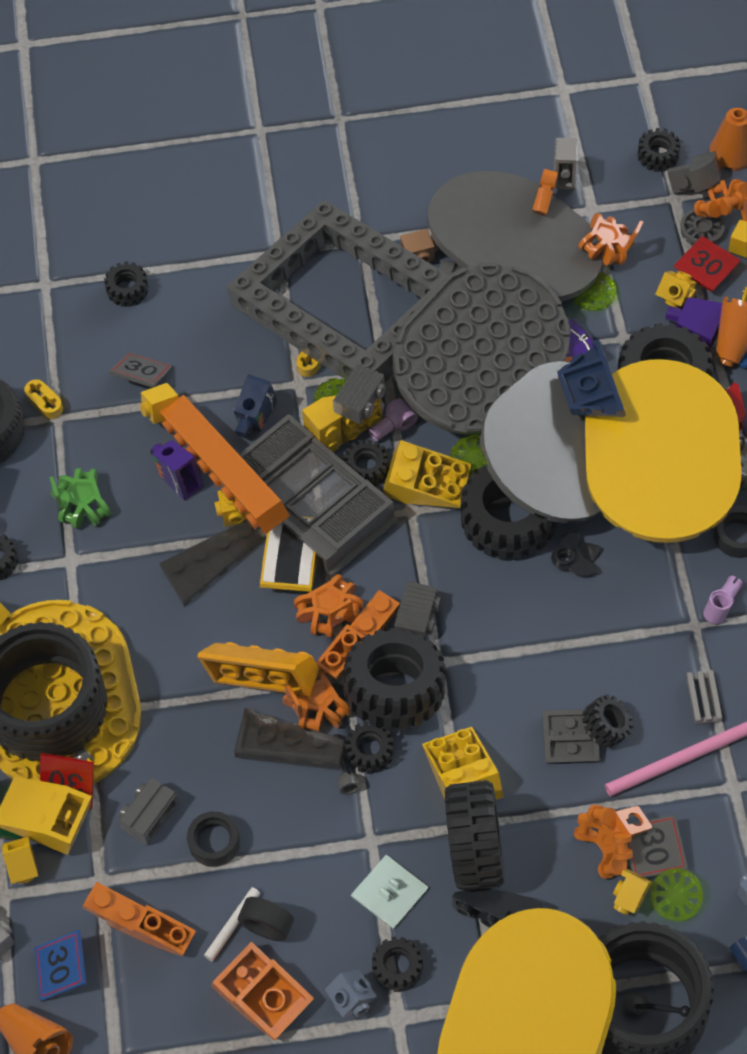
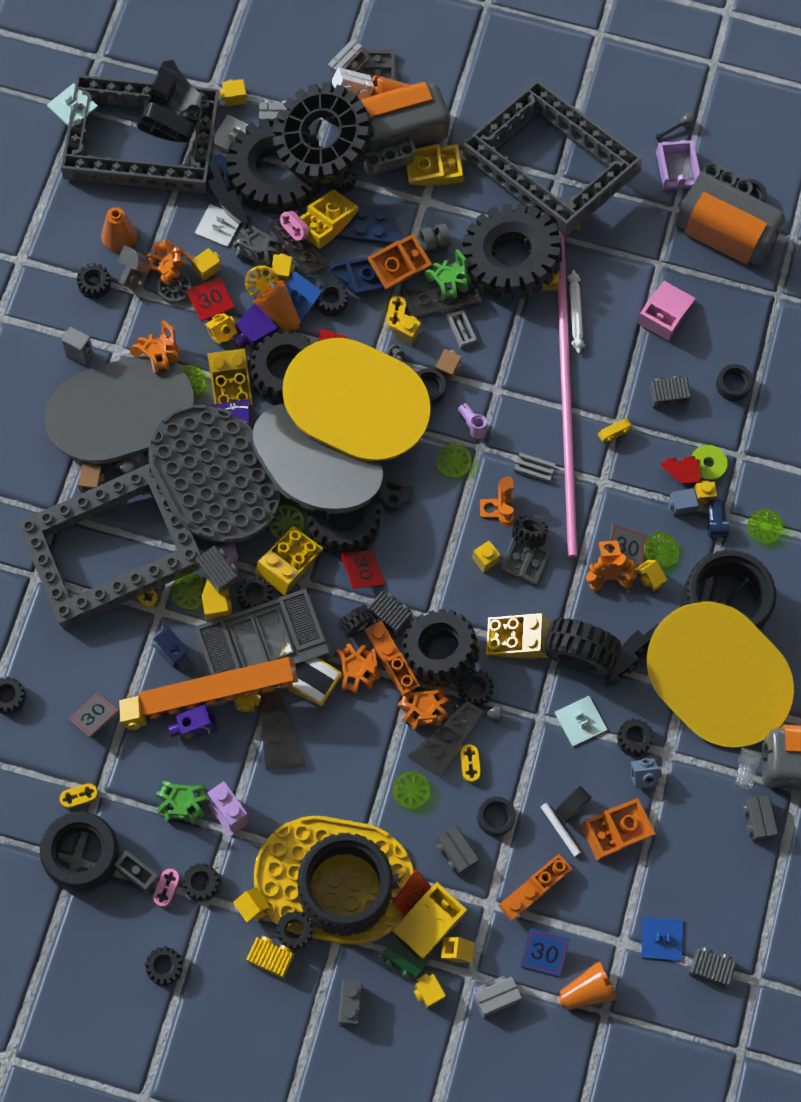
camera: 75 degrees left, 10 degrees up
light orange slope [197,642,319,696] -> none
orange bar [532,169,558,216] -> none
dark blue wing [557,339,626,417] -> none
none -> yellow slope [207,348,253,405]
none -> lavender window [207,781,249,837]
none -> black tyre [337,605,375,638]
none -> red piece [341,550,385,589]
none -> clear neon green wheel [393,771,430,809]
none -> clear neon green wheel [436,444,472,479]
none -> yellow beam [460,744,480,783]
none -> yellow brick [472,540,500,573]
none -> orange piece [480,476,514,527]

